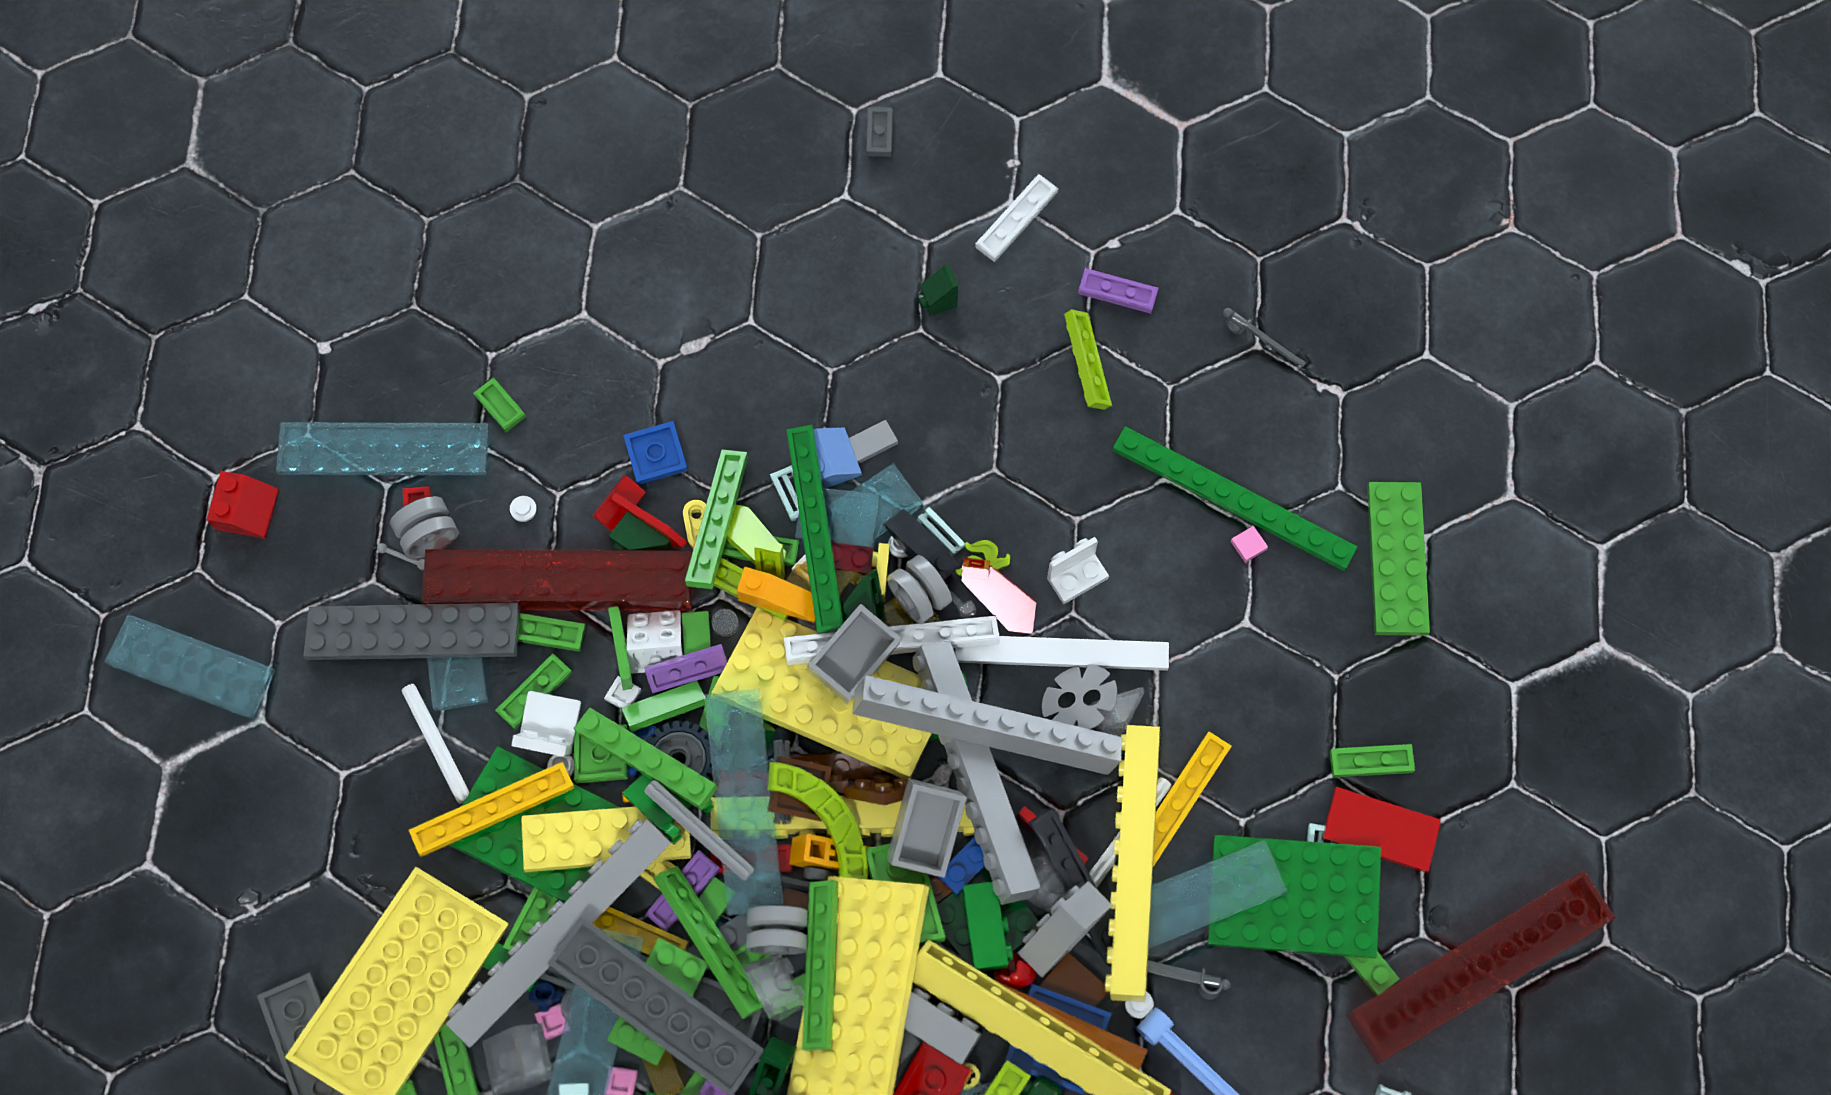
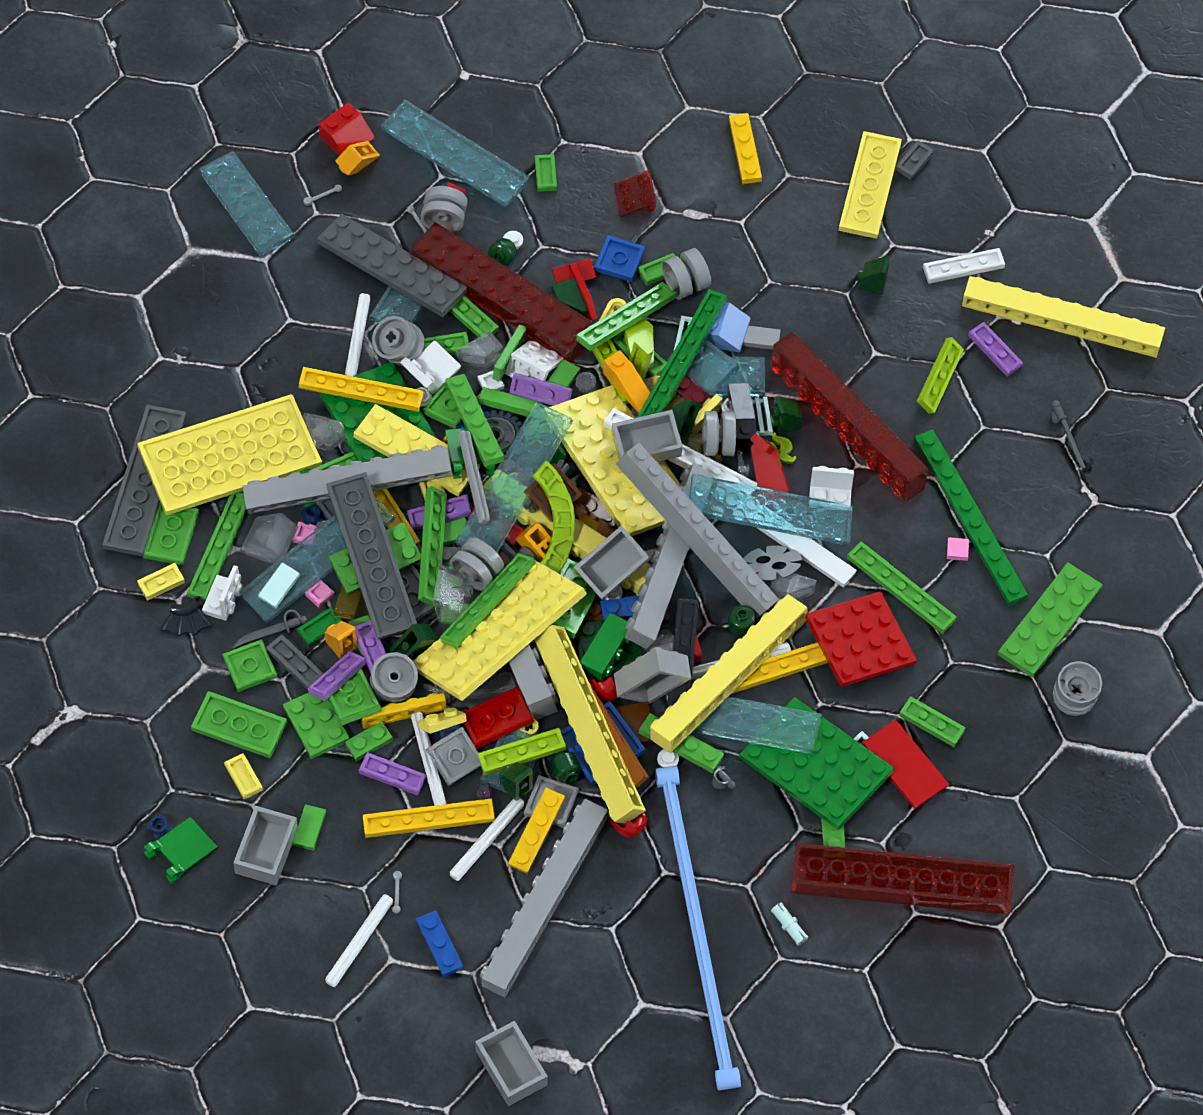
camera: 35 degrees right, 10 degrees down
none -> clear slope [303,413,347,452]
none -> light grey hinge [304,185,342,206]
none -> light orange slope [335,141,380,175]
none -> light grey wheel [372,316,424,366]
none -> clear slope [457,331,504,368]
none -> dark green head [488,238,517,267]
none -> clear red hinge [614,169,657,217]
none -> bright green tile [638,253,675,286]
none -> bright green plate [639,713,724,773]
none -> light grey wheel [662,248,711,300]
none -> clear light blue plate [689,474,853,546]
none -> dark green head [728,605,755,636]
none -> yellow plate [729,113,762,184]
none -> dark green slope [770,396,803,434]
none -> clear red brick [771,332,928,502]
none -> red plate [805,591,917,687]
none -> light yellow plate [839,131,902,239]
none -> bright green plate [847,541,957,634]
none -> light yellow brick [962,276,1165,358]
none -> light grey wheel [1052,661,1102,716]

